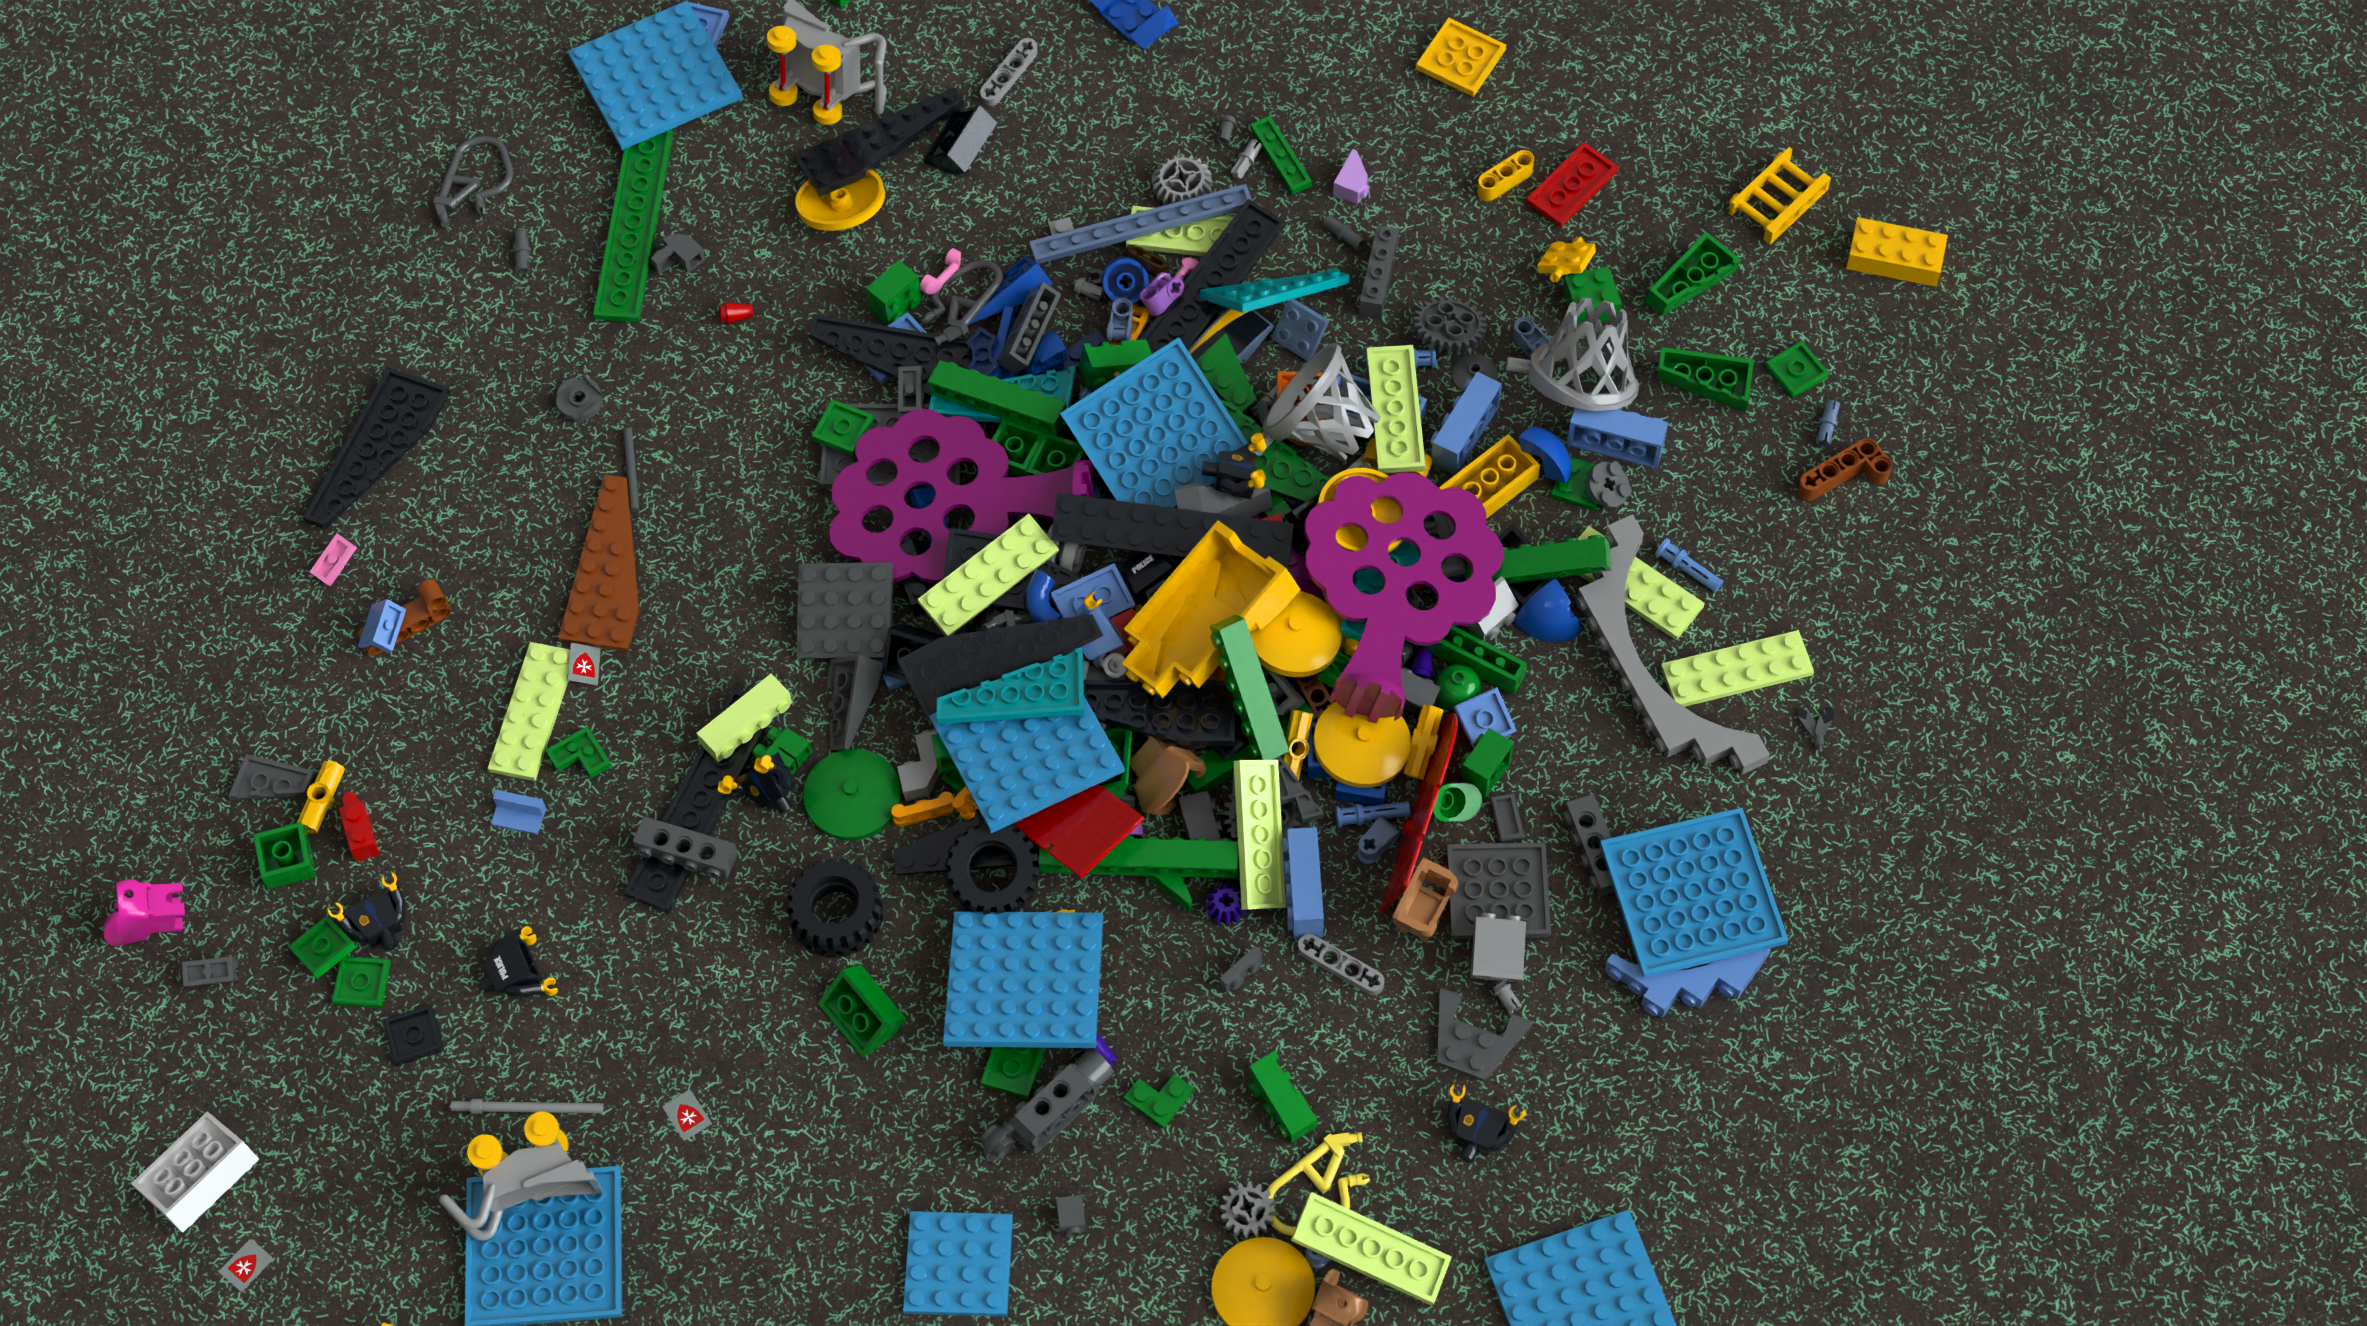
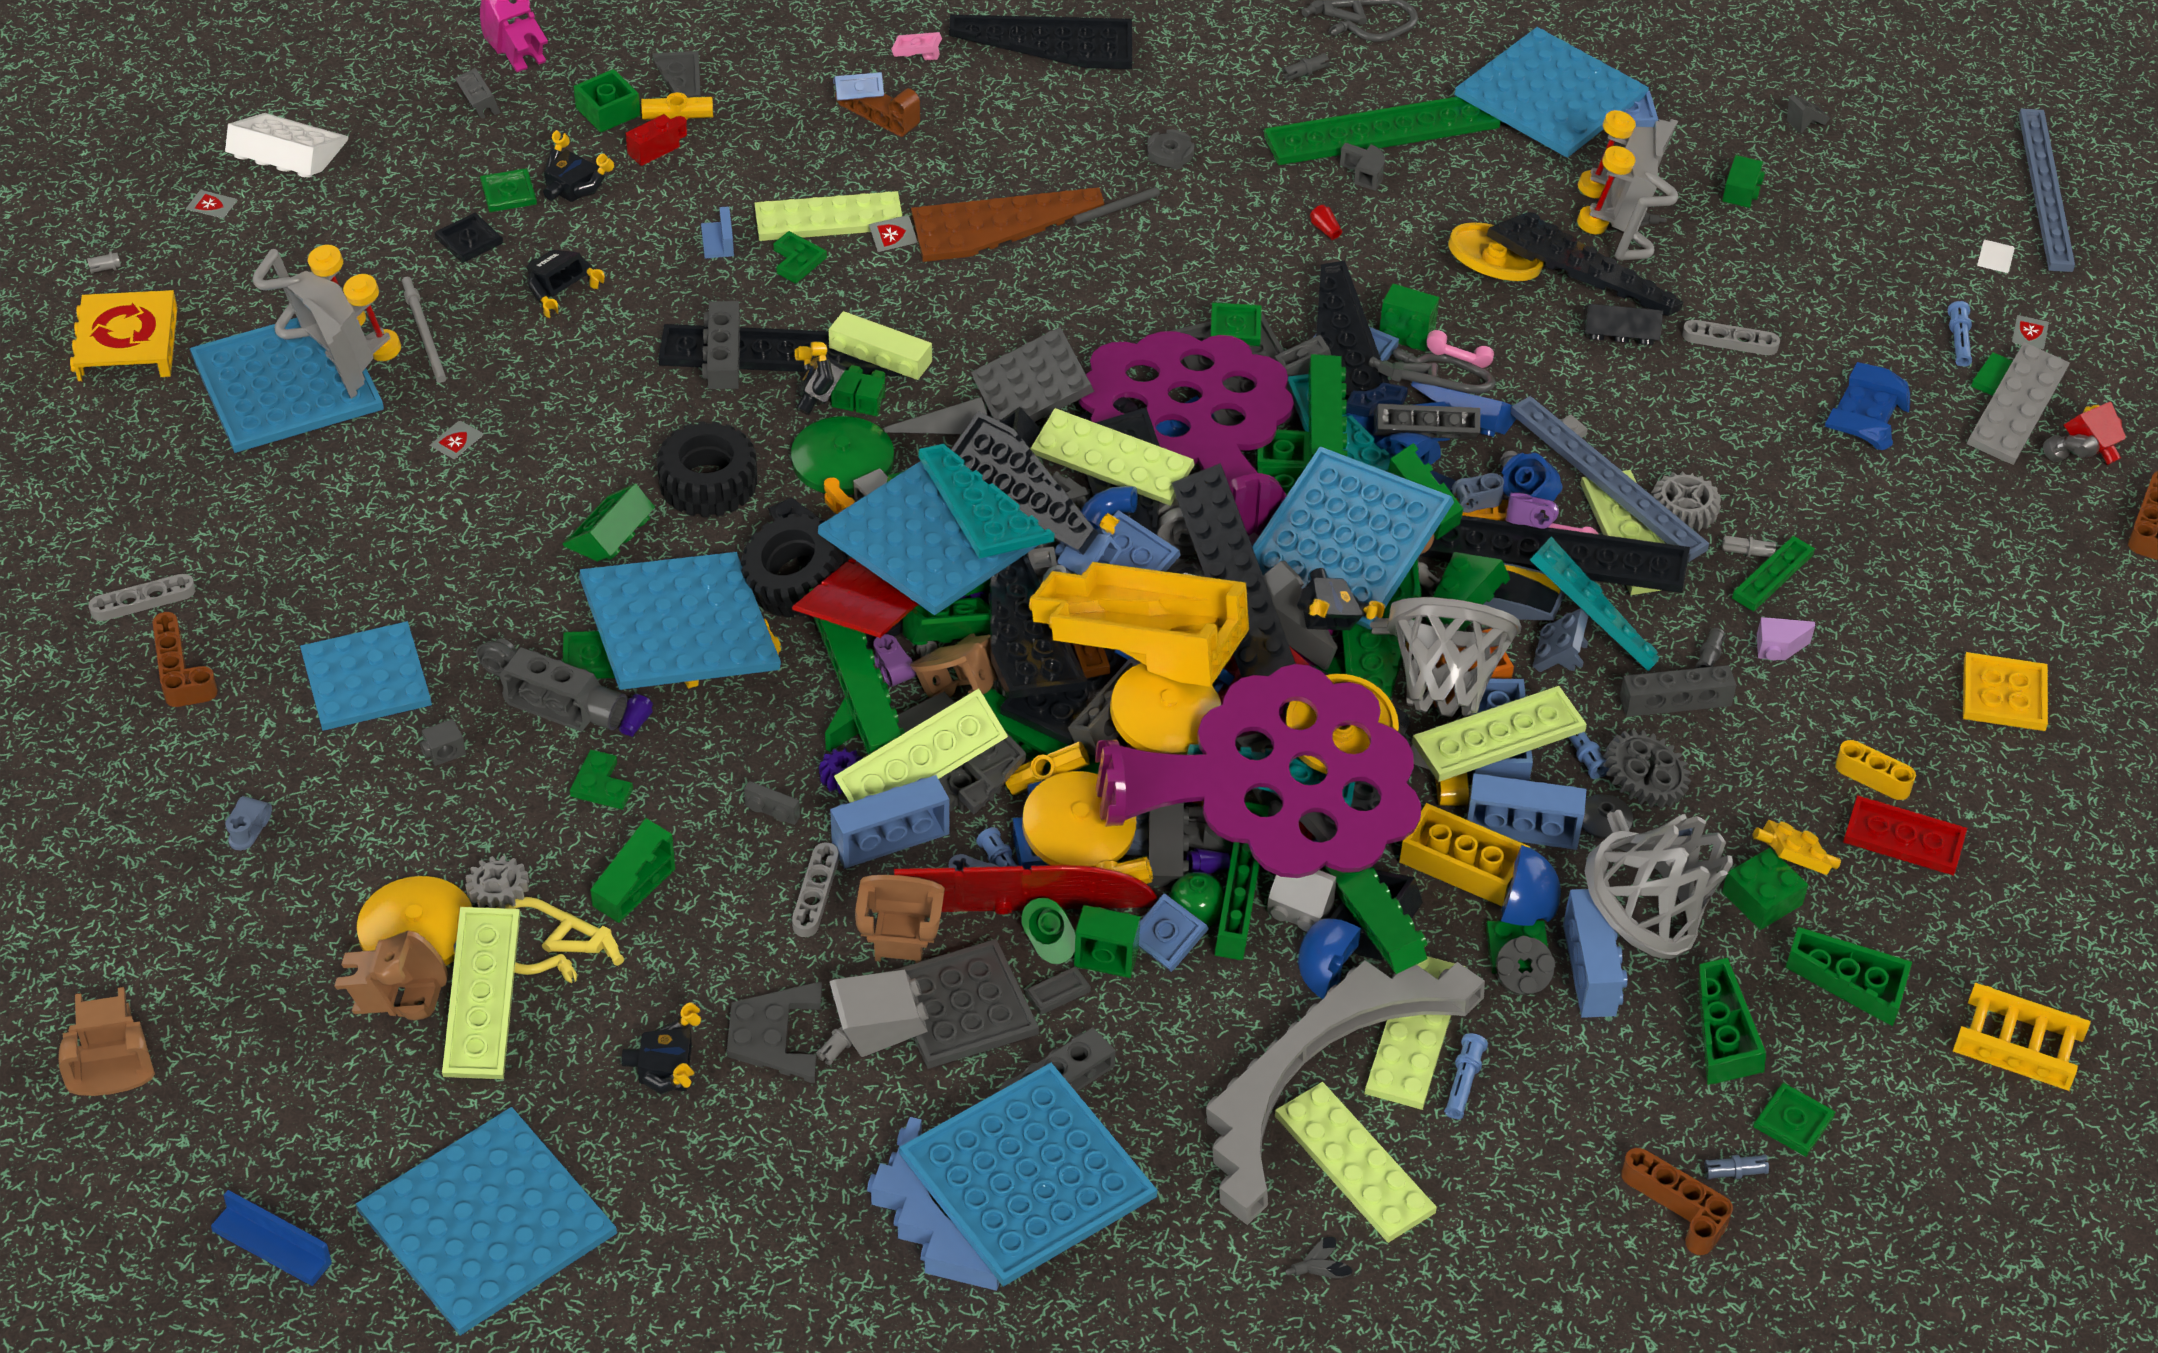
camera: 65 degrees right, 15 degrees down
green plate [288,915,356,979] -> none
dark brown plate [1124,245,1167,277] -> none
brick [1210,615,1289,760] -> none
dark grey pin [1216,115,1237,145] -> none
yellow brick [1846,217,1948,287] -> none

